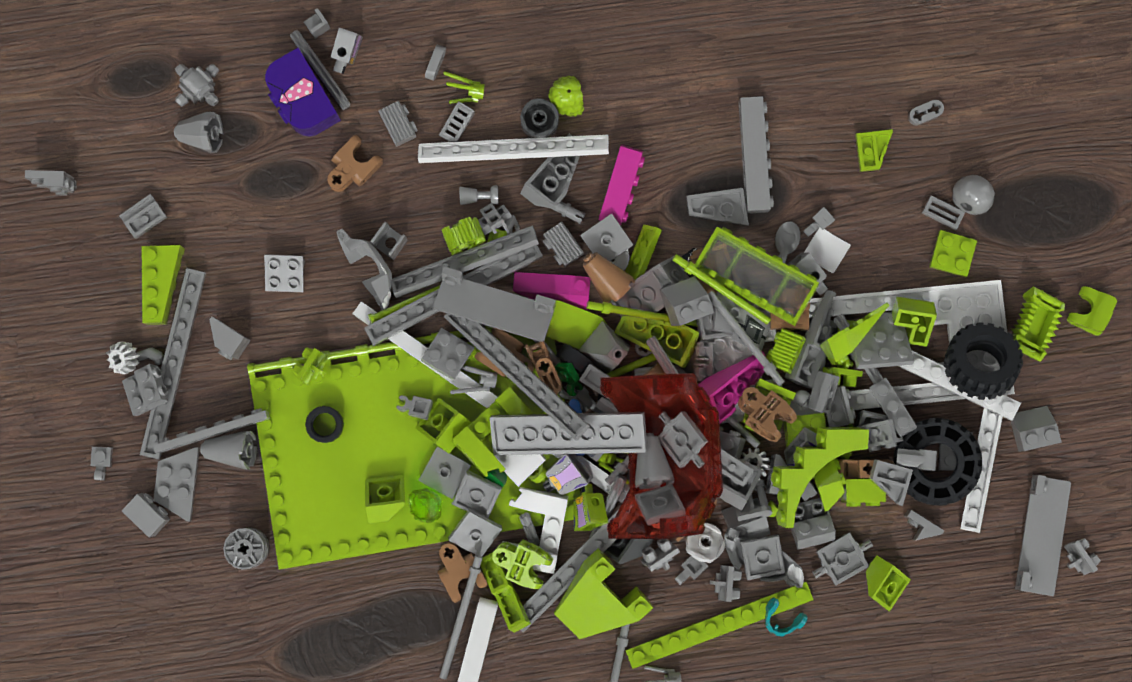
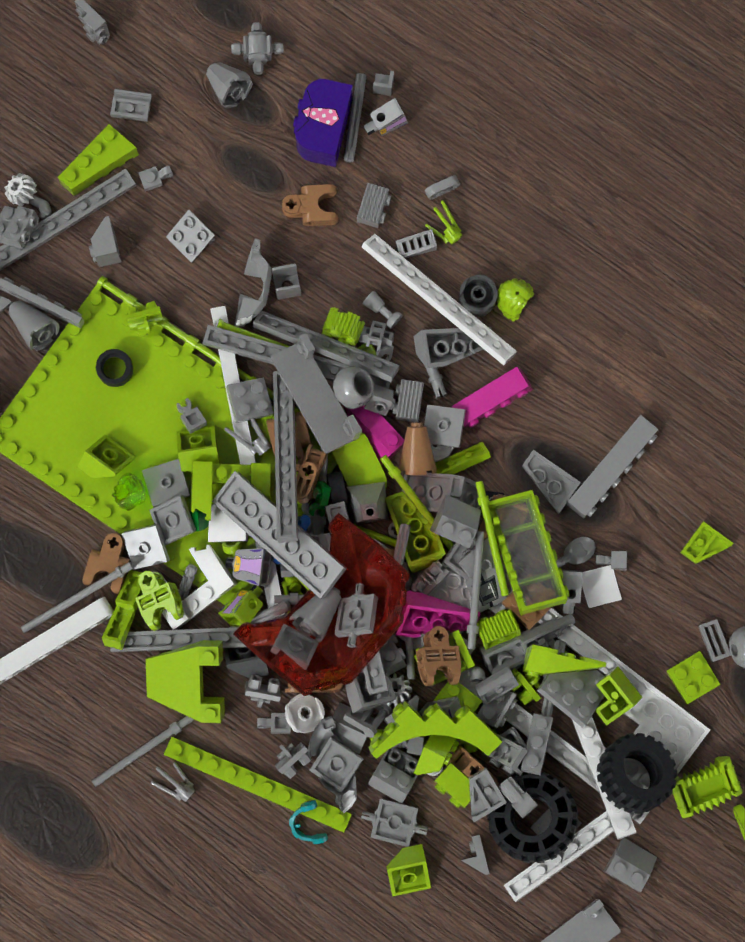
camera: 45 degrees right, 5 degrees down
none -> light grey plate [138,166,173,192]
none -> light grey piece [333,366,374,409]
none -> light grey brick [364,384,395,416]

